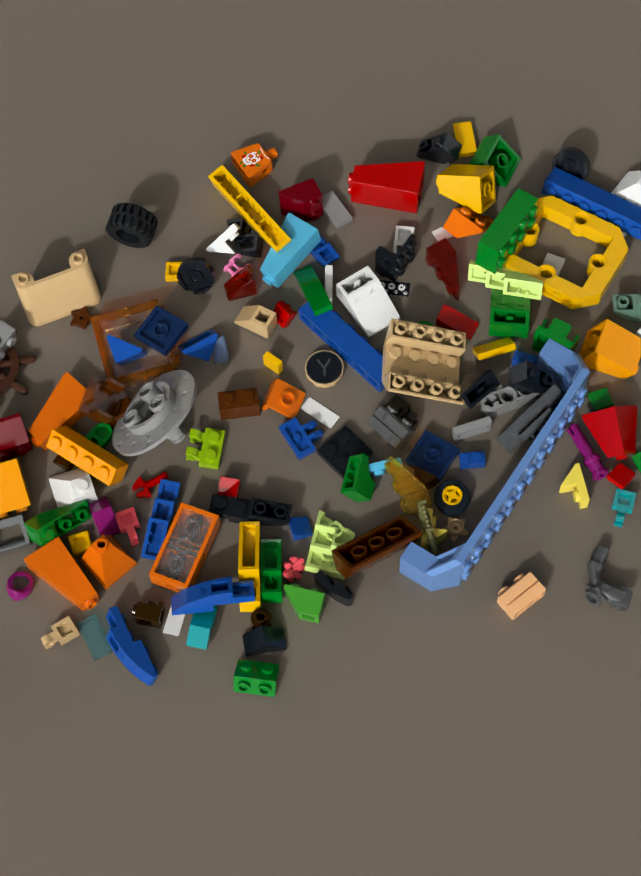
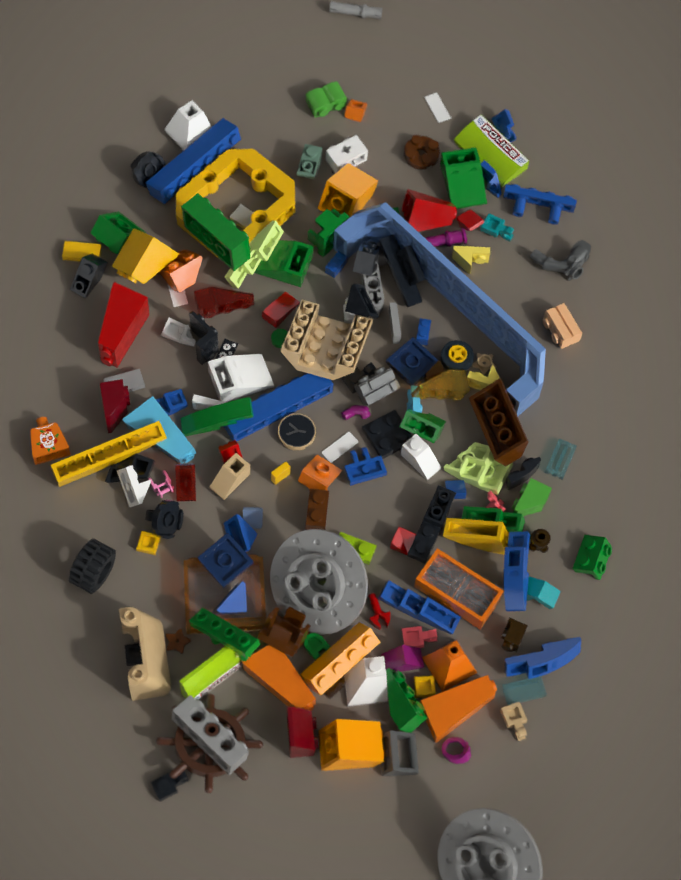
camera: 85 degrees left, 0 degrees up
white sticker [163,607,185,636] -> none
black slope [242,626,287,656] -> none
olive piece [416,499,439,556] -> none
yellow tile [472,337,516,361] -> none
none -> lime slope [180,646,254,699]
none -> green plate [189,607,261,661]
none -> magenta arm [341,405,371,420]
none -> white slope [401,434,441,480]
none -> clear light blue tile [545,438,577,480]

